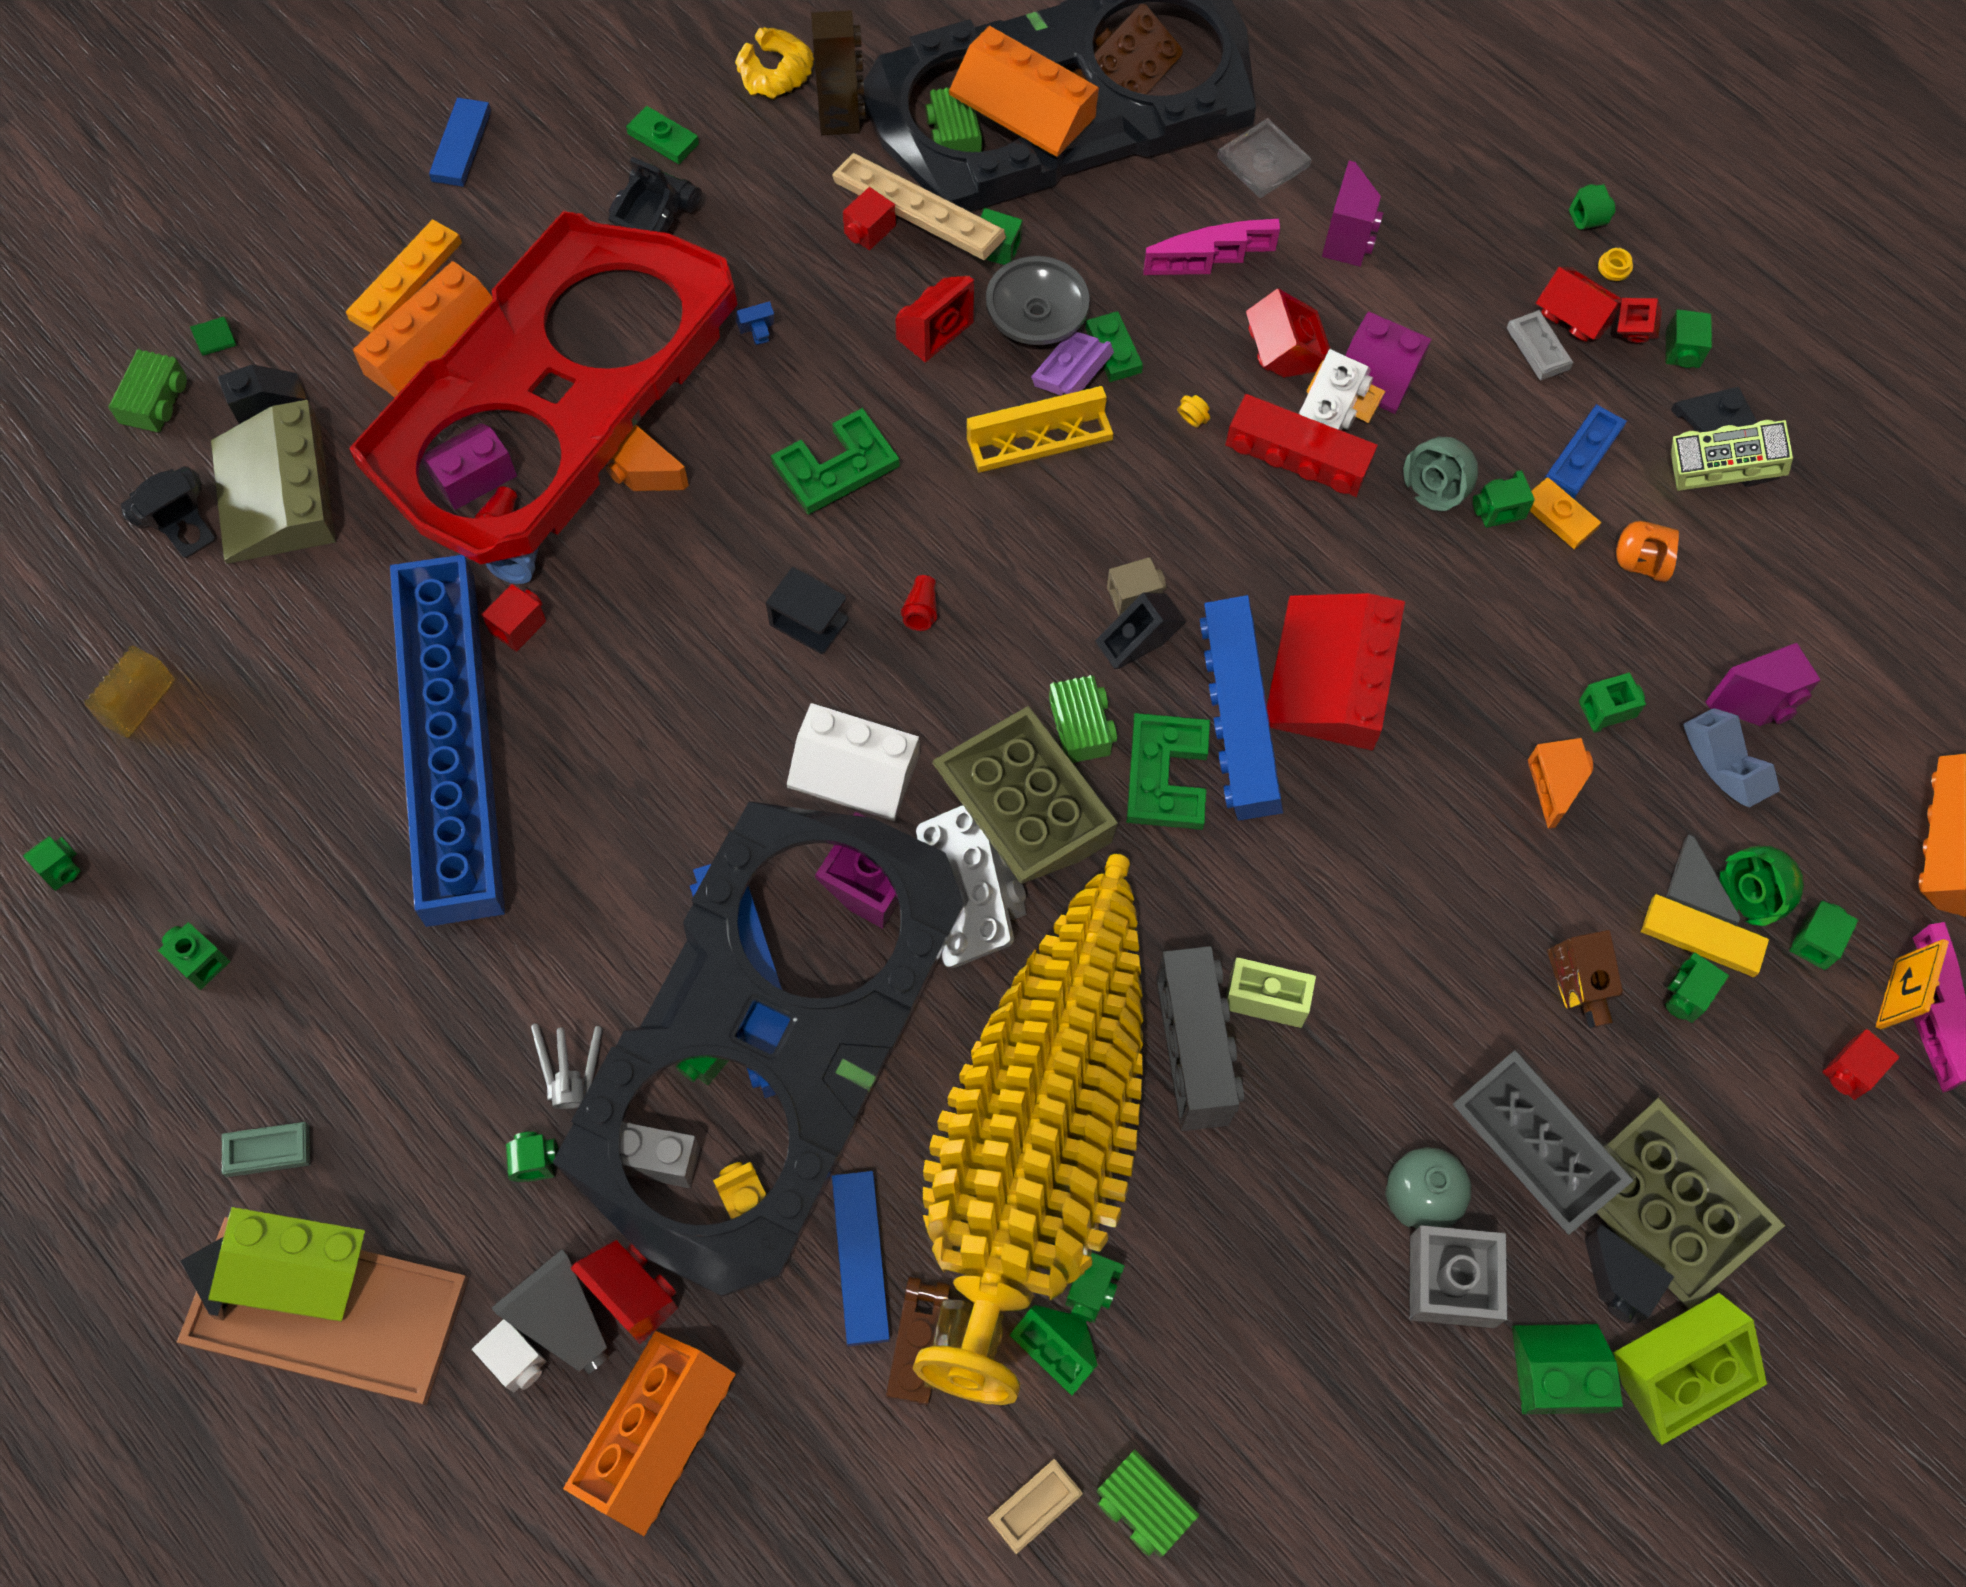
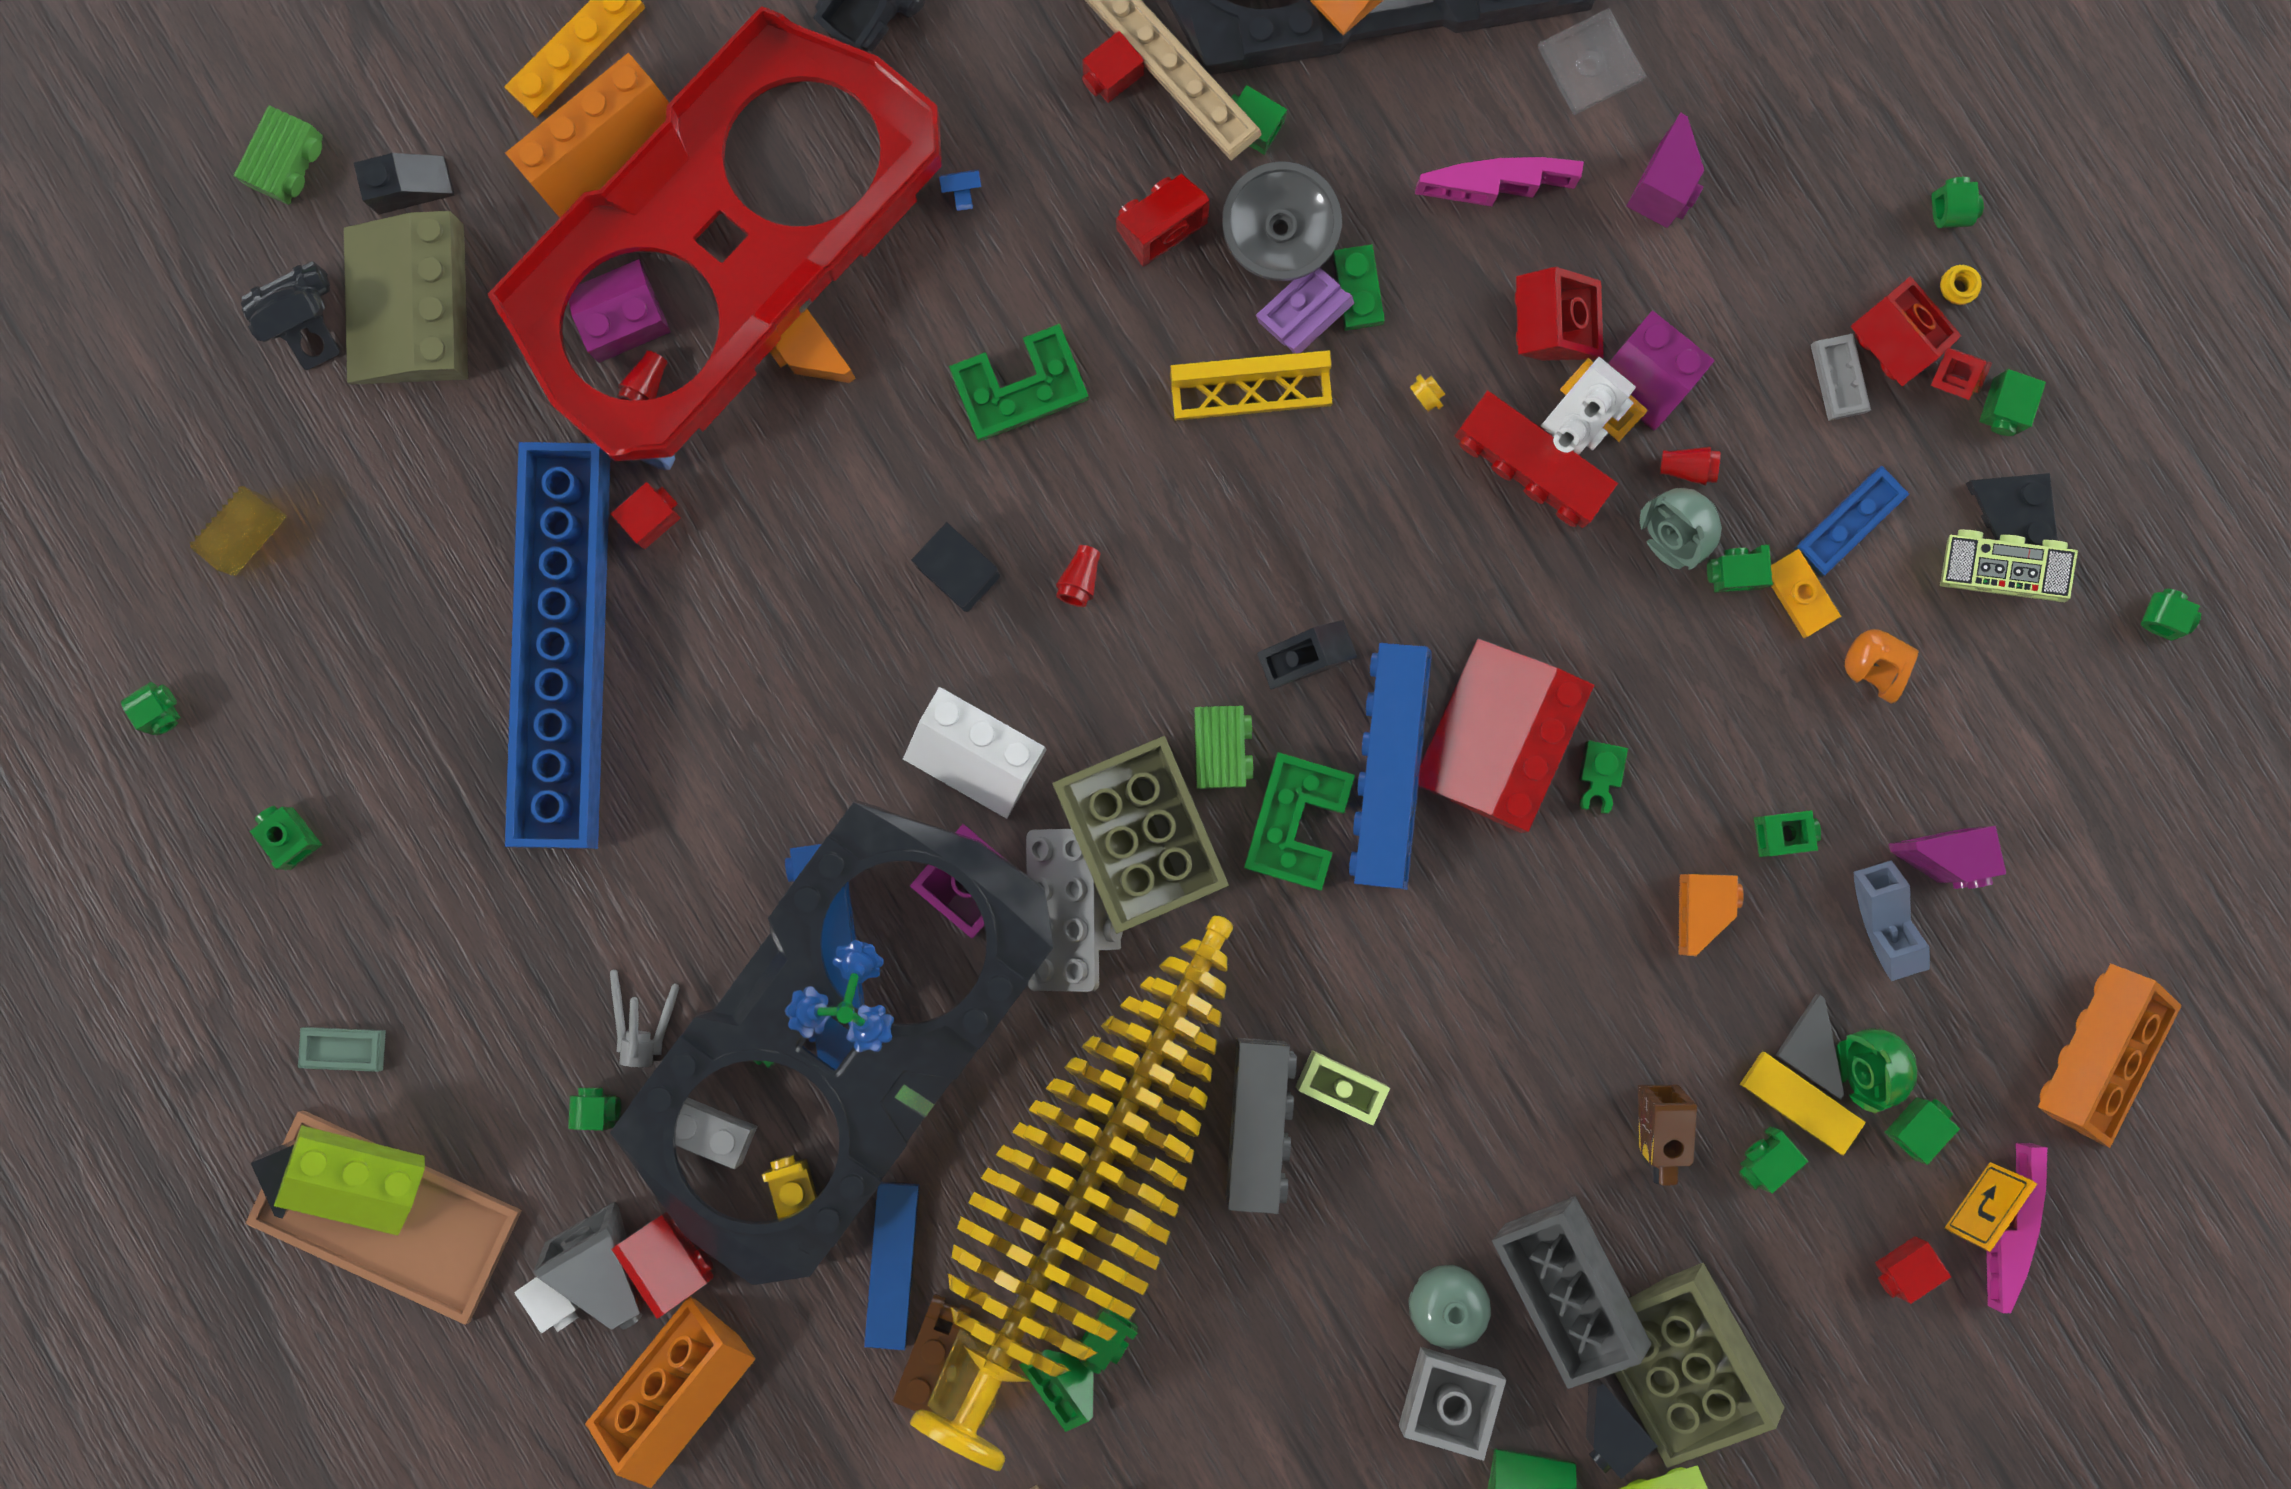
camera: 10 degrees right, 20 degrees up
green slope [190,316,237,356] -> none
dark tan brick [1107,557,1166,616] -> none
none -> blue plant [785,940,894,1052]
none -> green plate [1579,740,1628,814]
none -> red cone [1660,446,1721,486]
none -> green plate [2141,589,2202,641]

